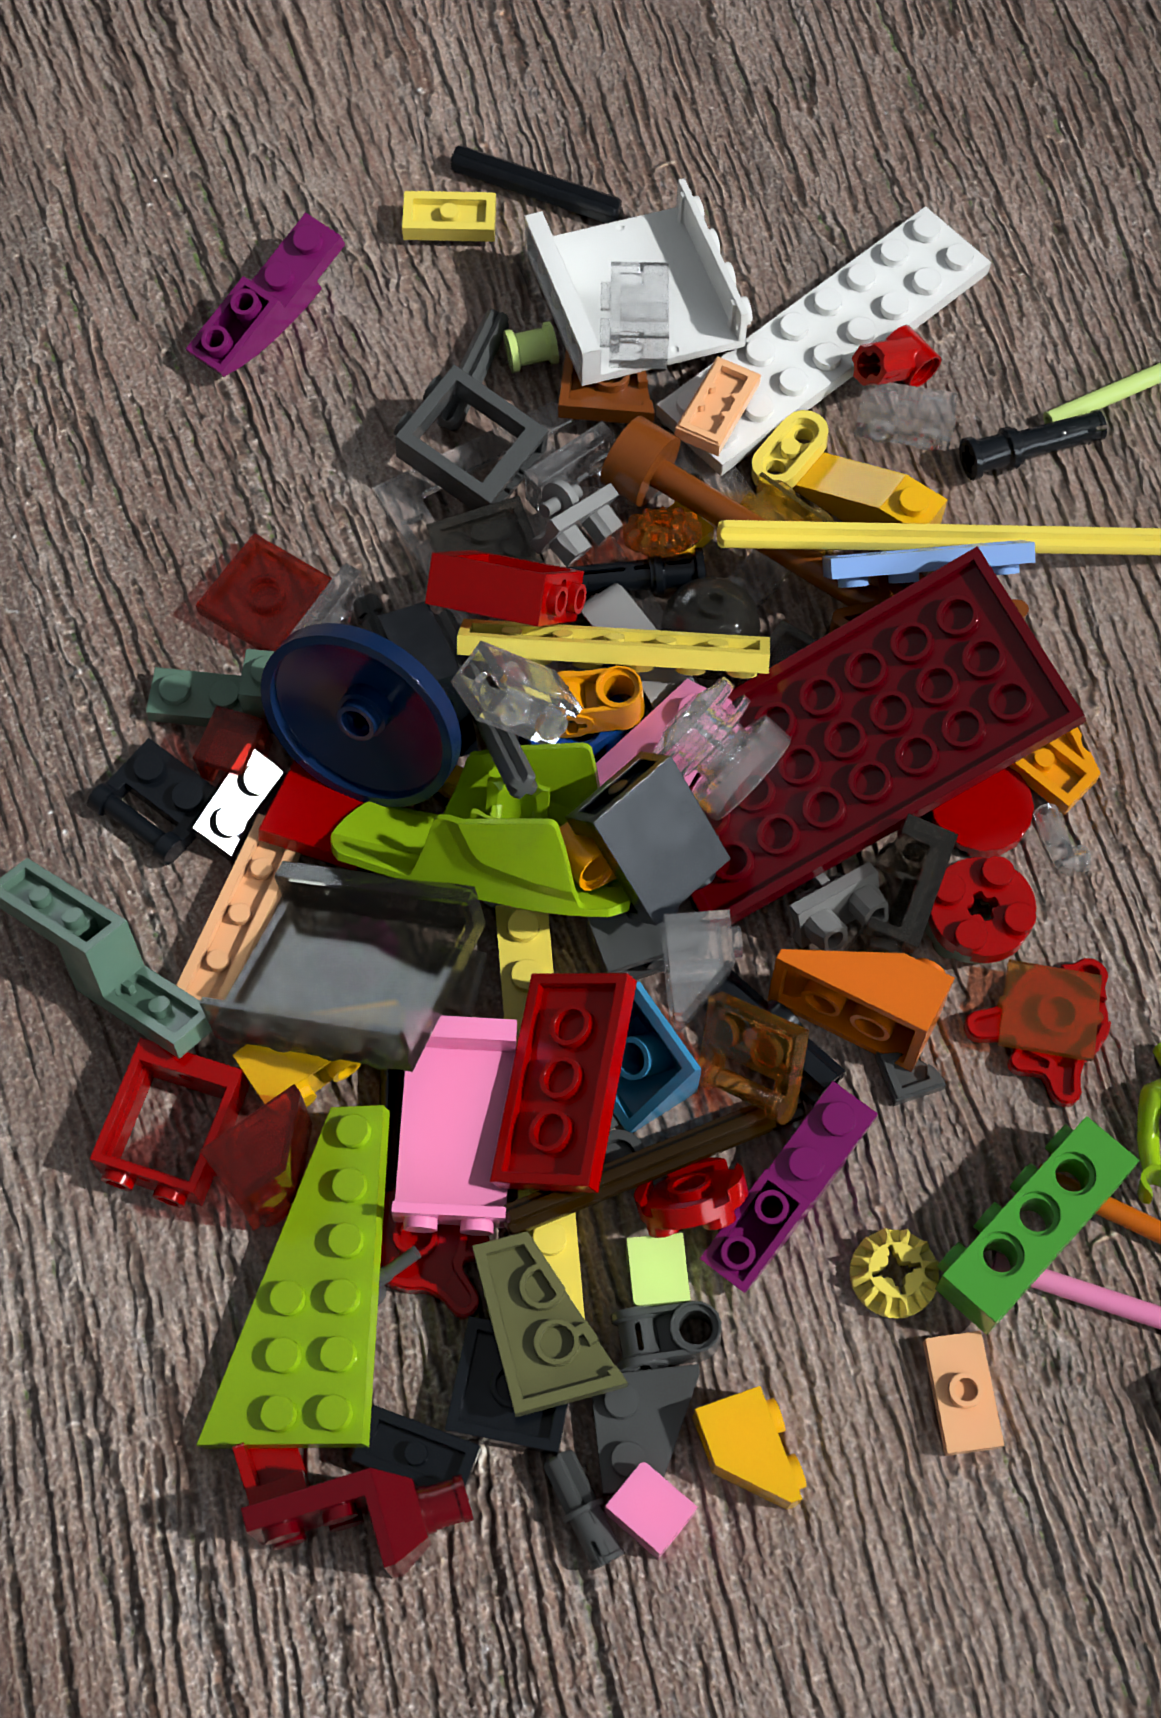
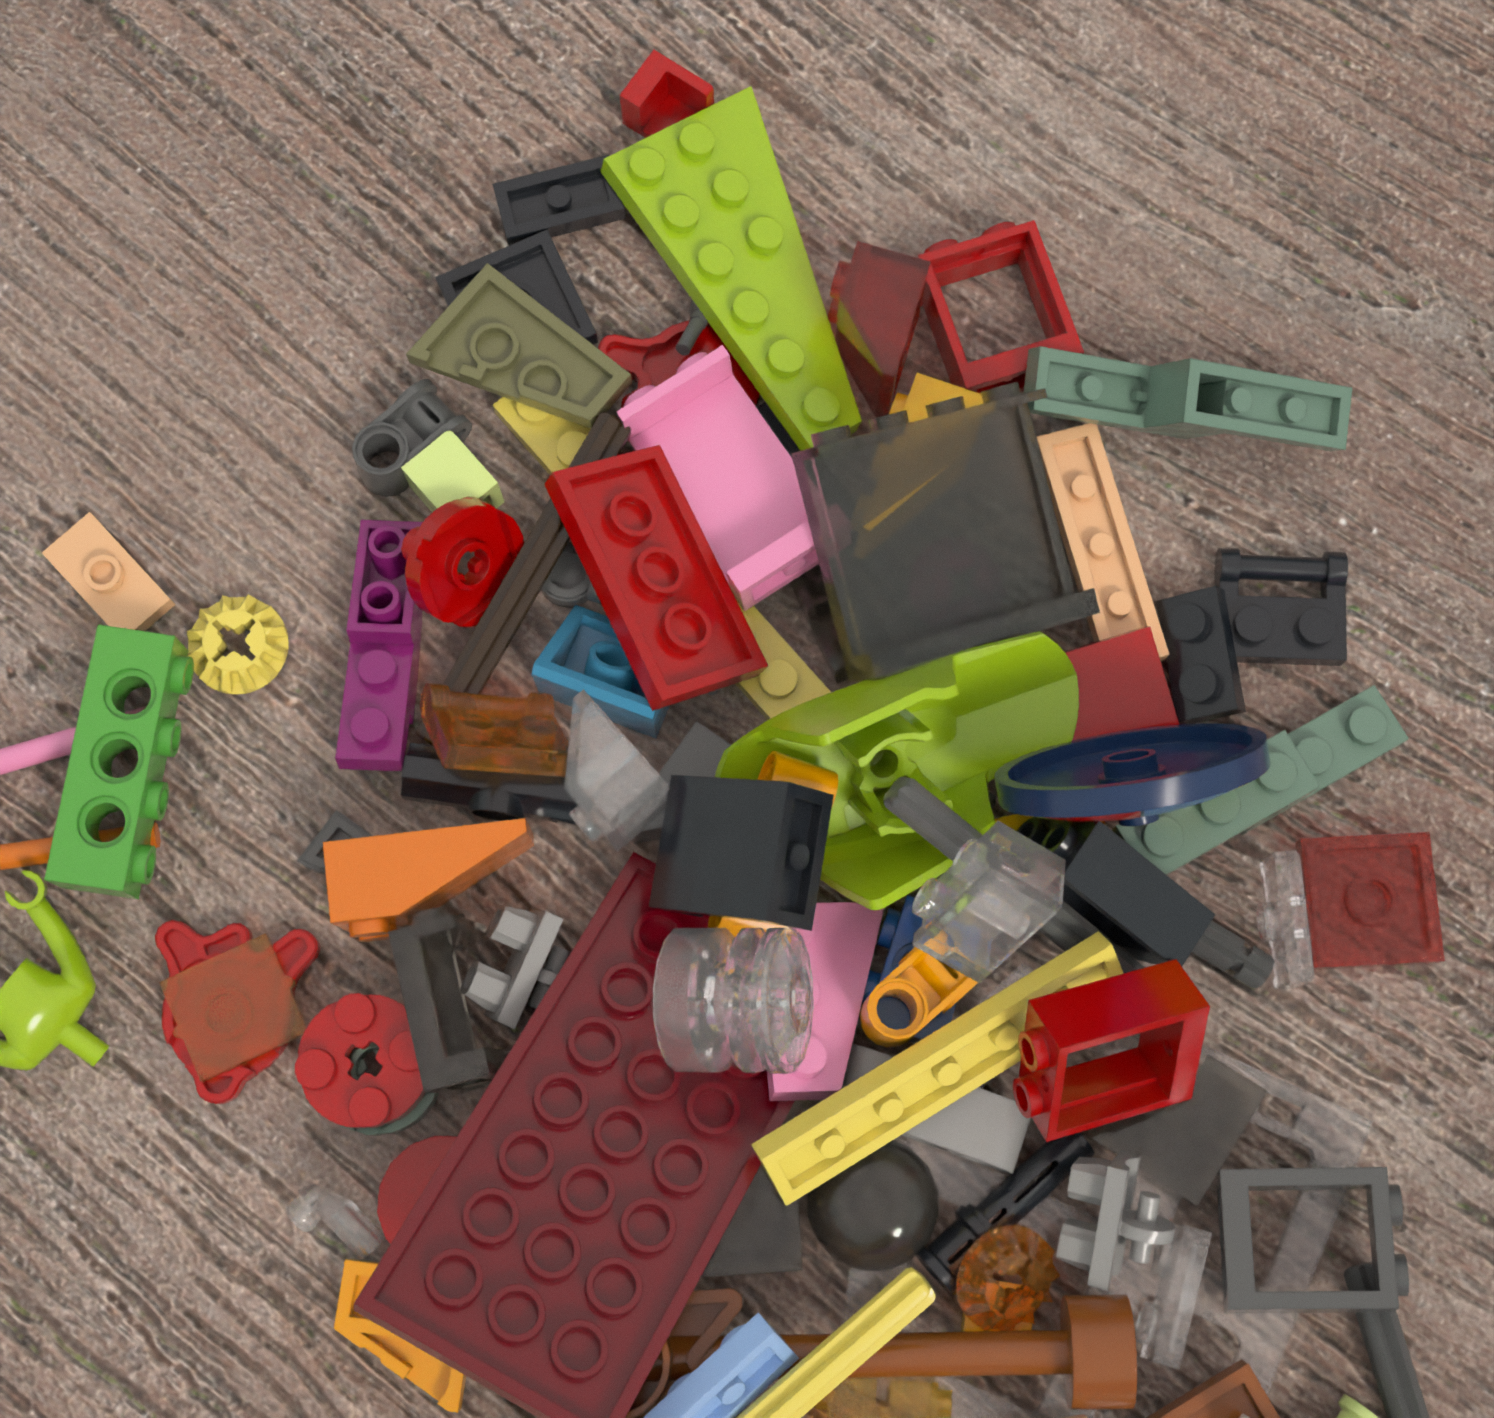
camera: 145 degrees right, 10 degrees up
clear red panel [193,705,273,782] -> none
dark red plate [241,1468,474,1579] -> none
dark grey axle [544,1450,625,1571] -> none
dark grey wing [592,1364,700,1496] -> none
bright pink panel [604,1462,698,1560] -> none
yellow slope [692,1386,807,1510] -> none

